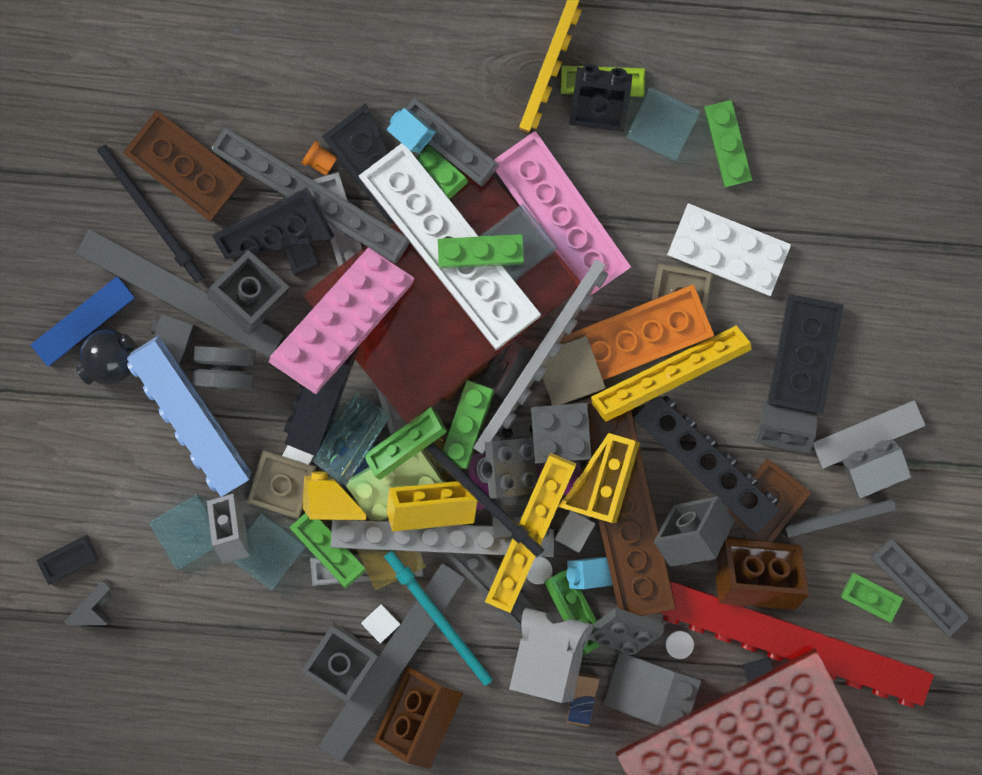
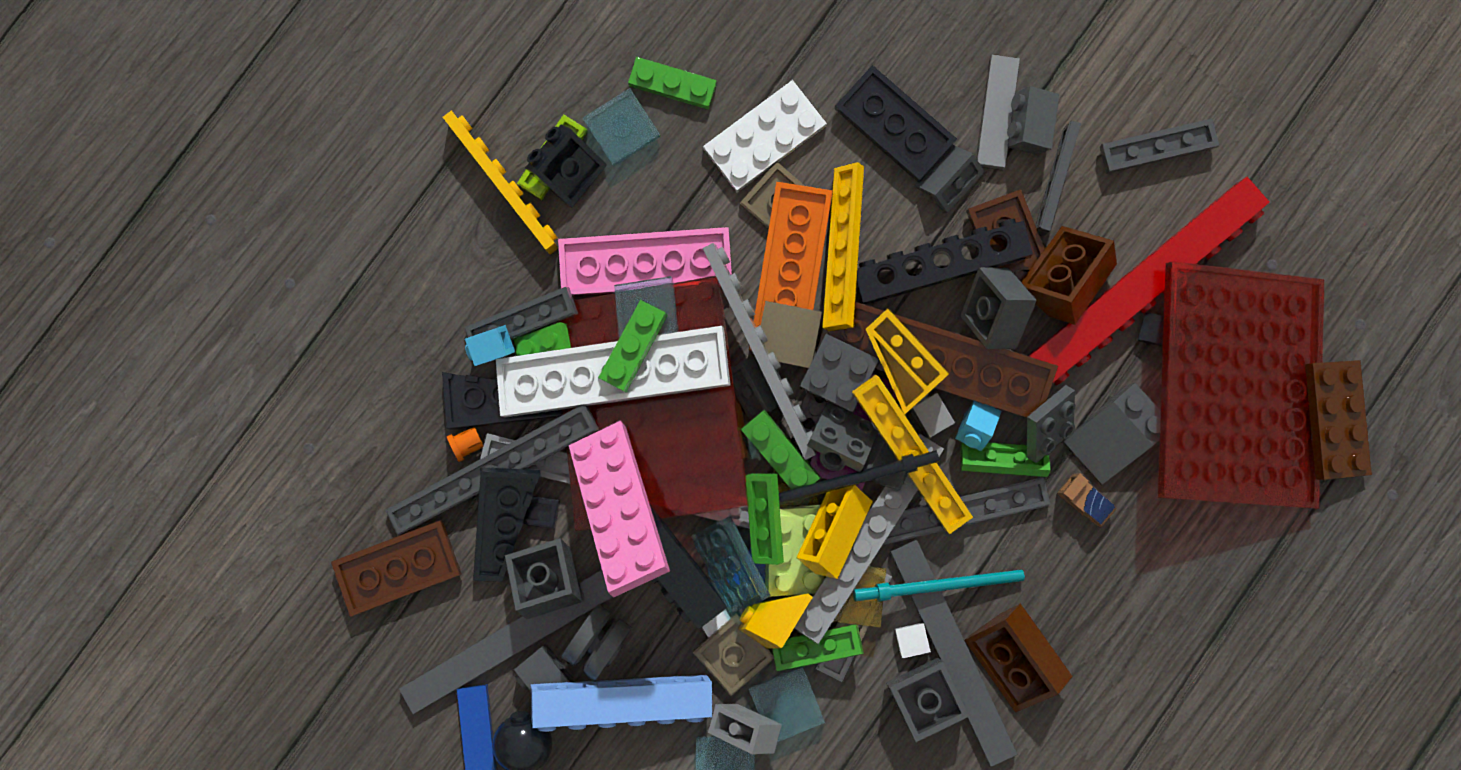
camera: 55 degrees left, 5 degrees down
black bar [97,144,205,284] -> none
light grey piece [509,608,593,703] -> none
white tile [527,557,552,584] -> none
white tile [665,630,694,659] -> none
bright green plate [840,572,904,623] -> none

